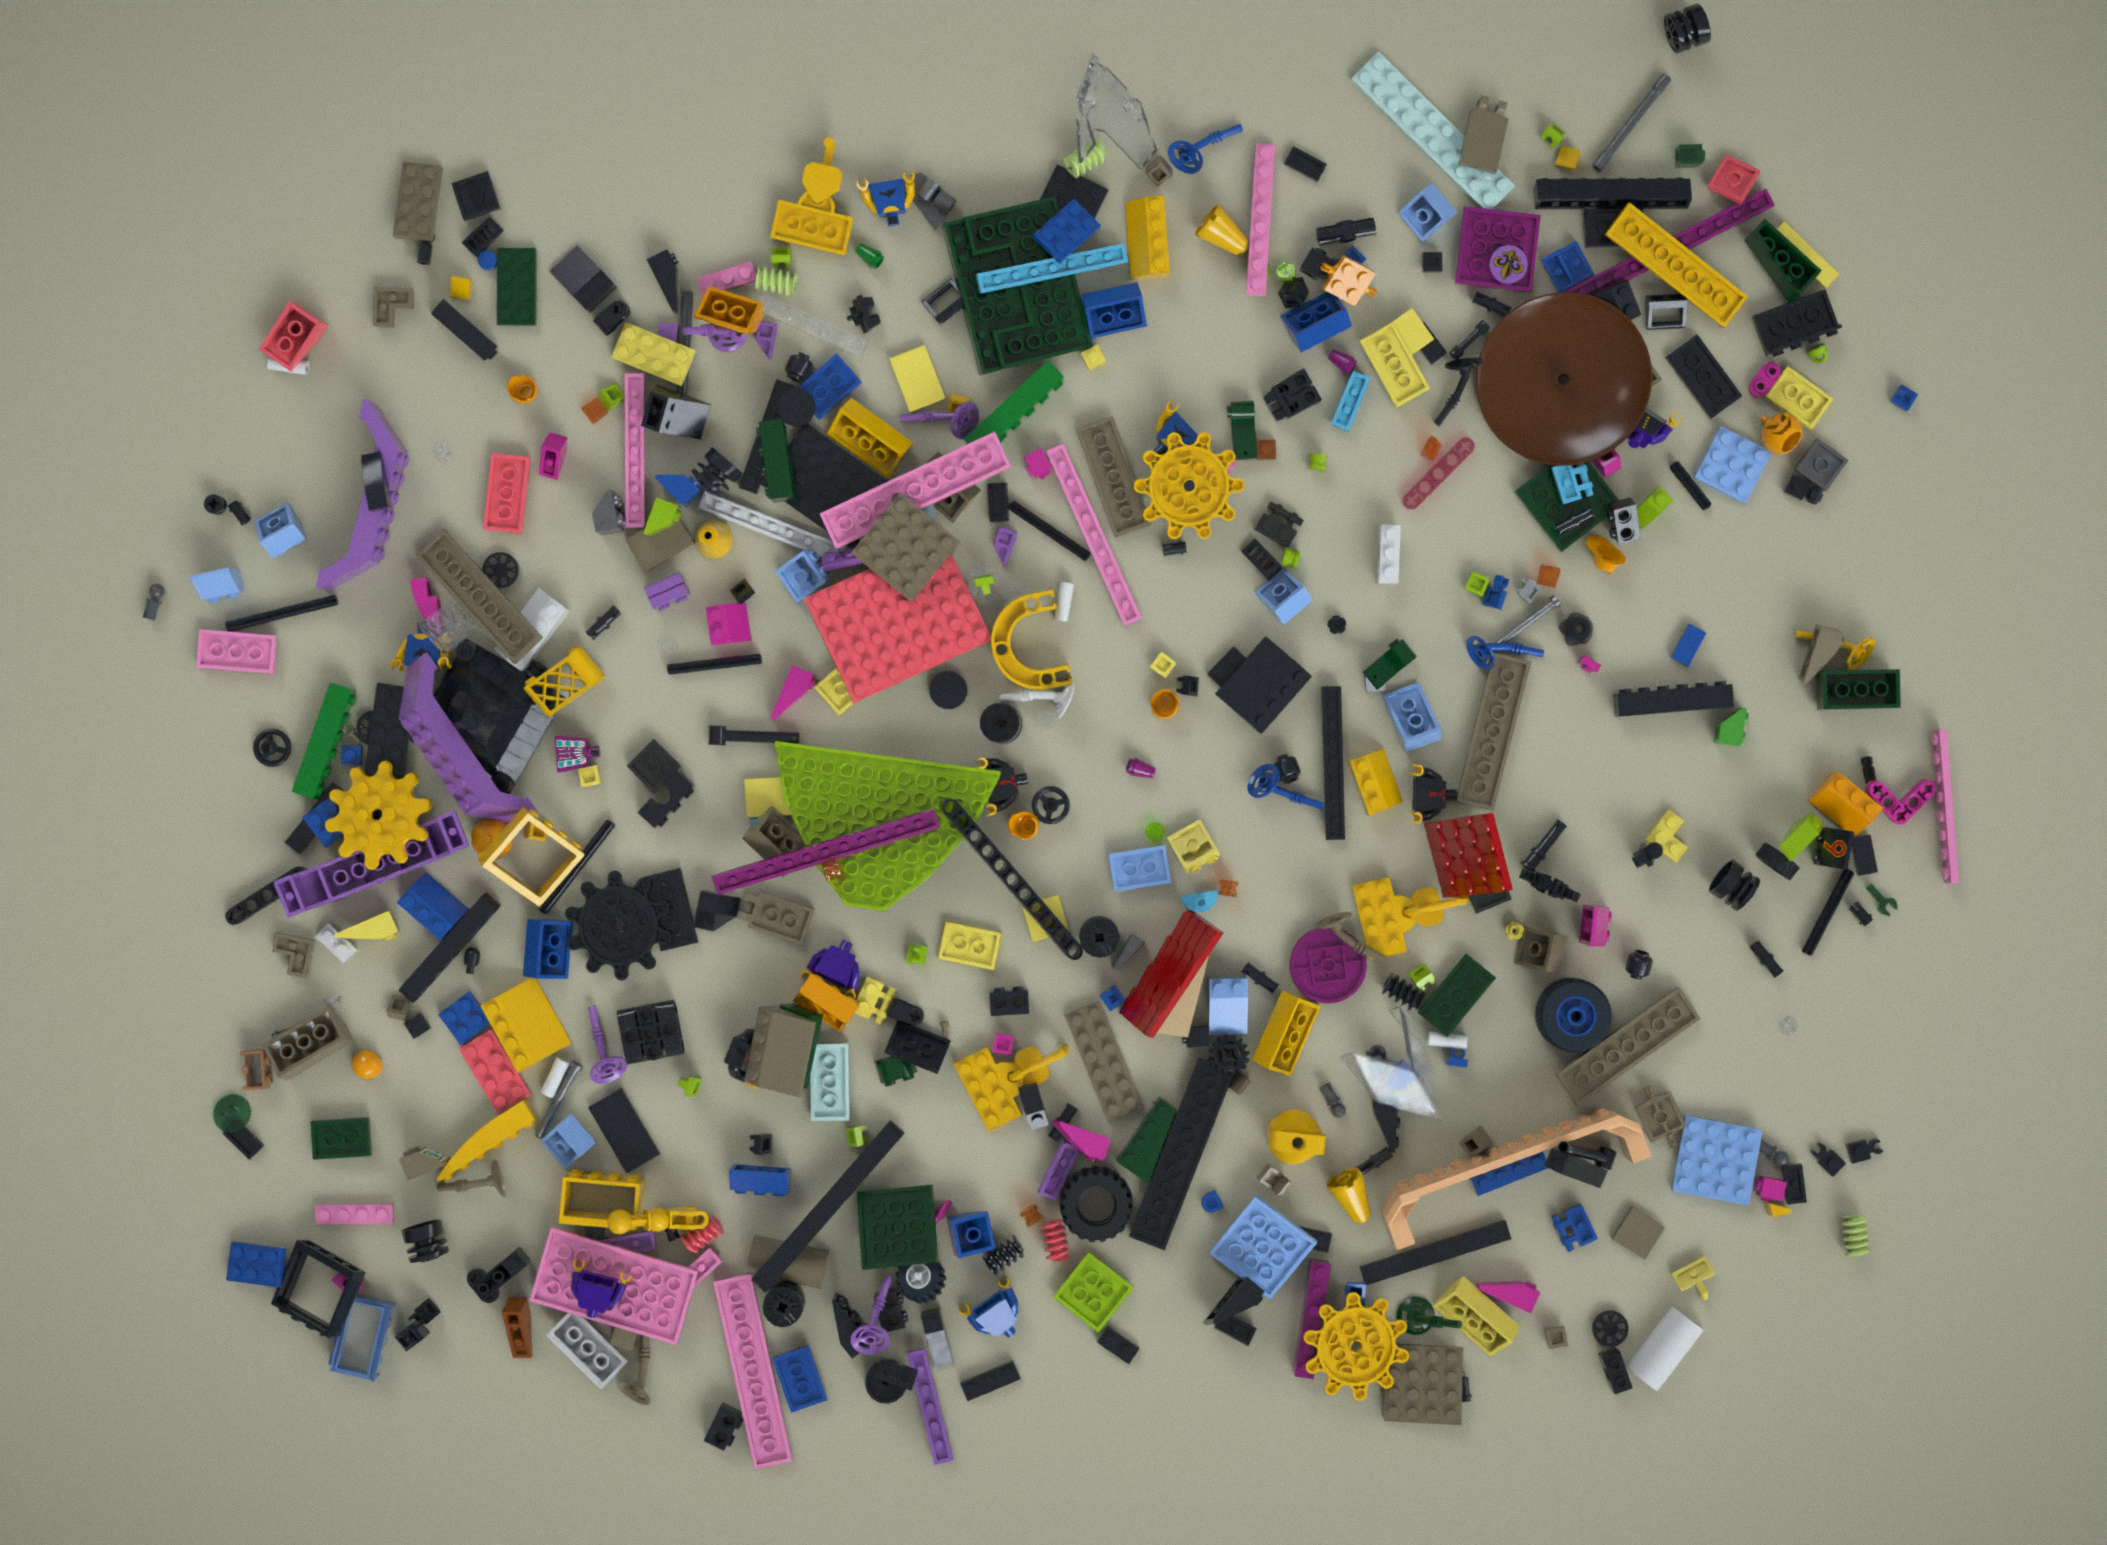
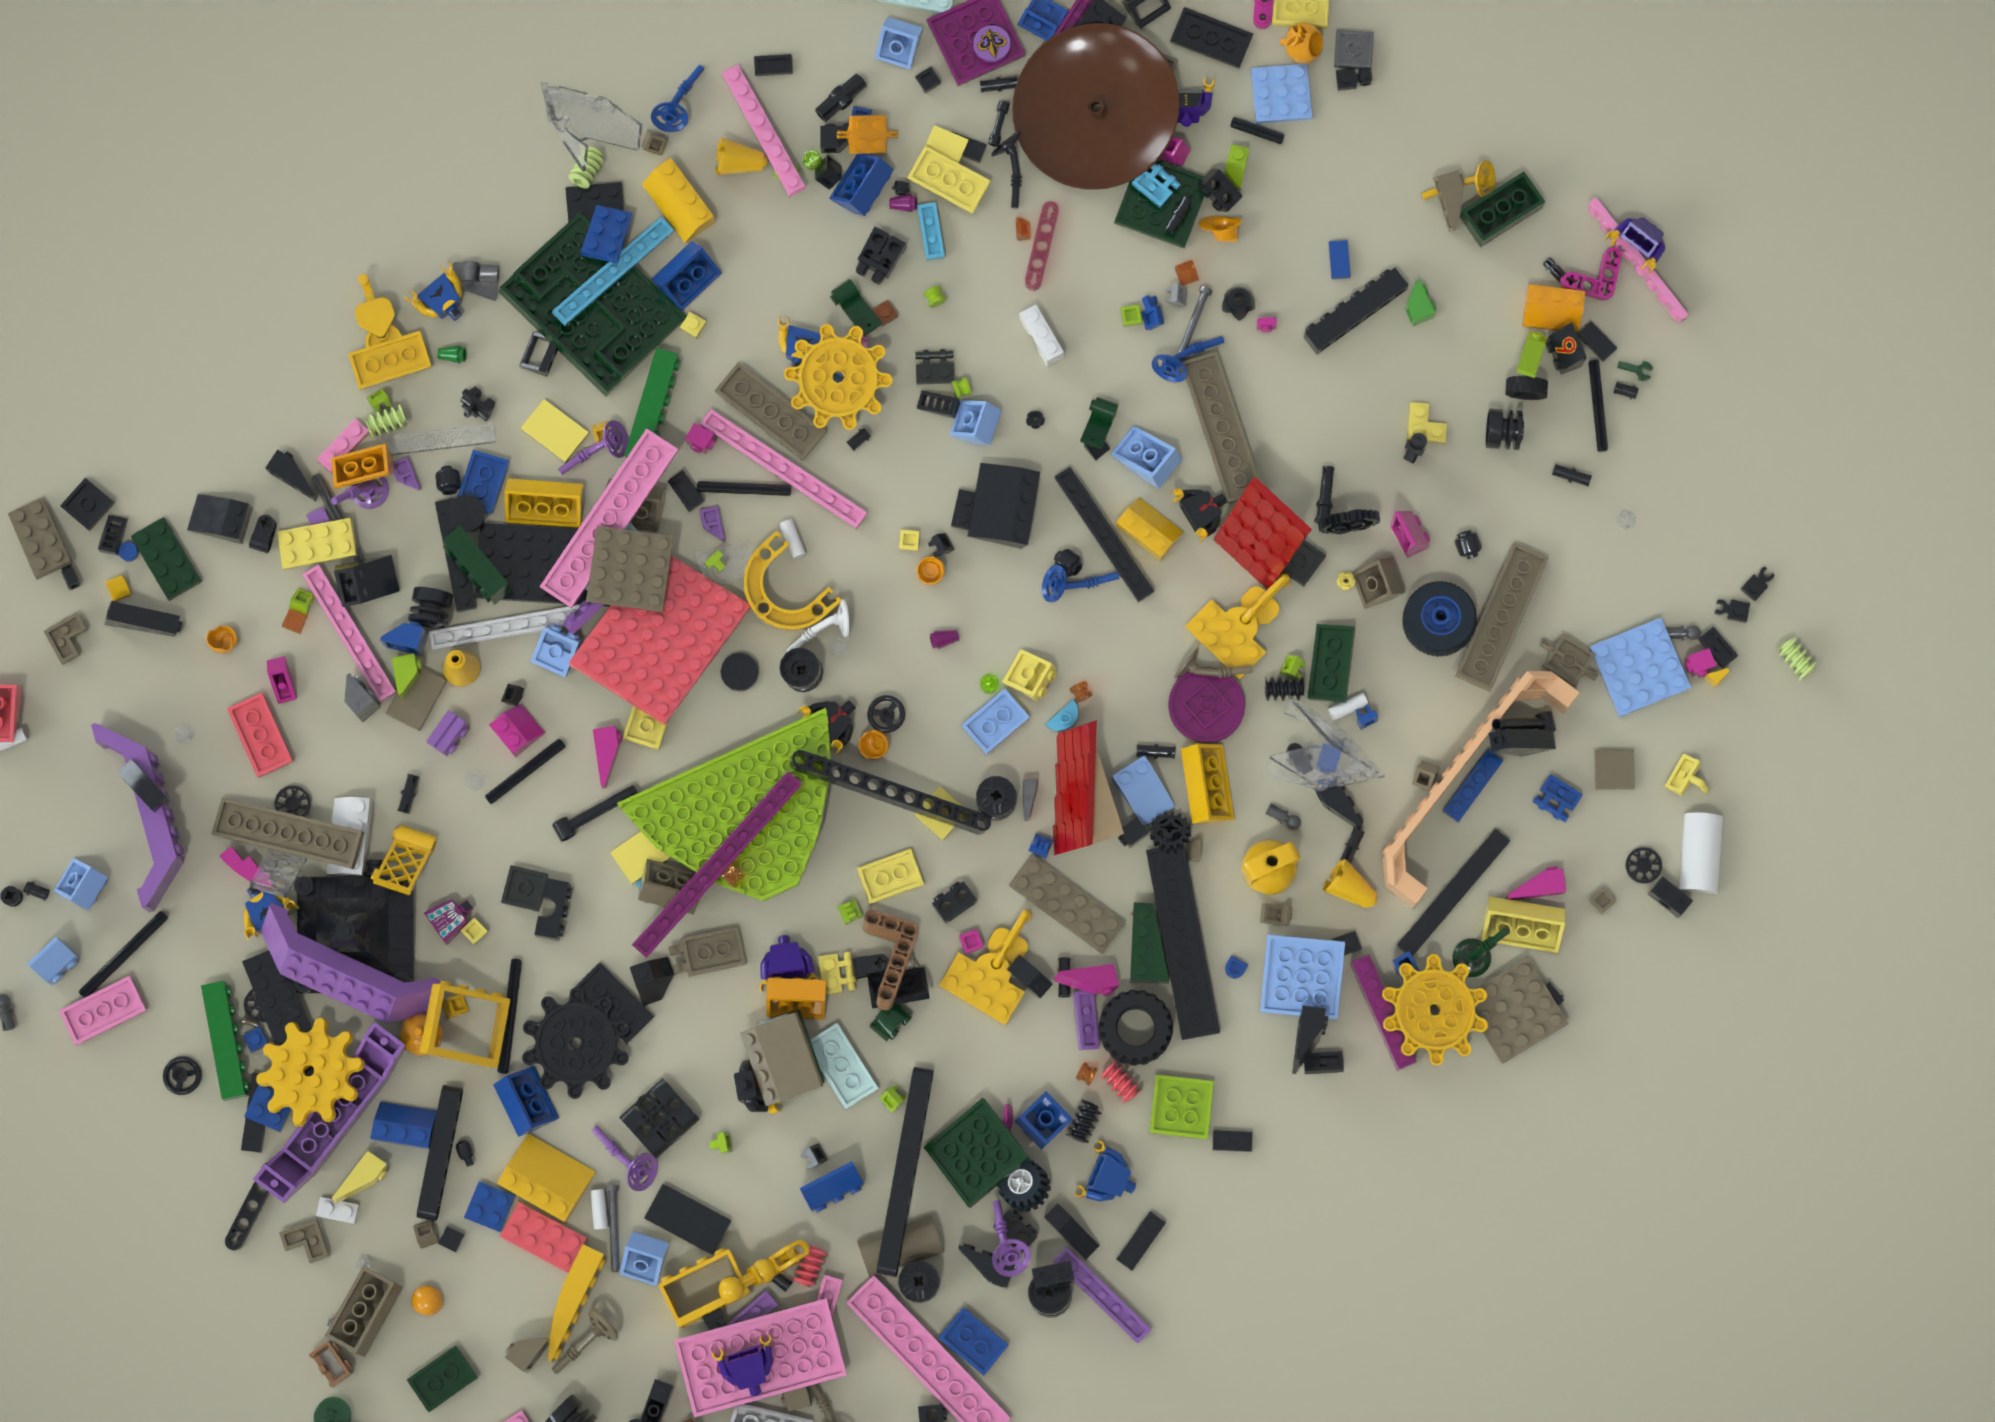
camera: 30 degrees left, 10 degrees down
none -> medium nougat beam [863,910,918,1010]
none -> black plate [892,181,910,195]
none -> torso [1605,217,1665,274]

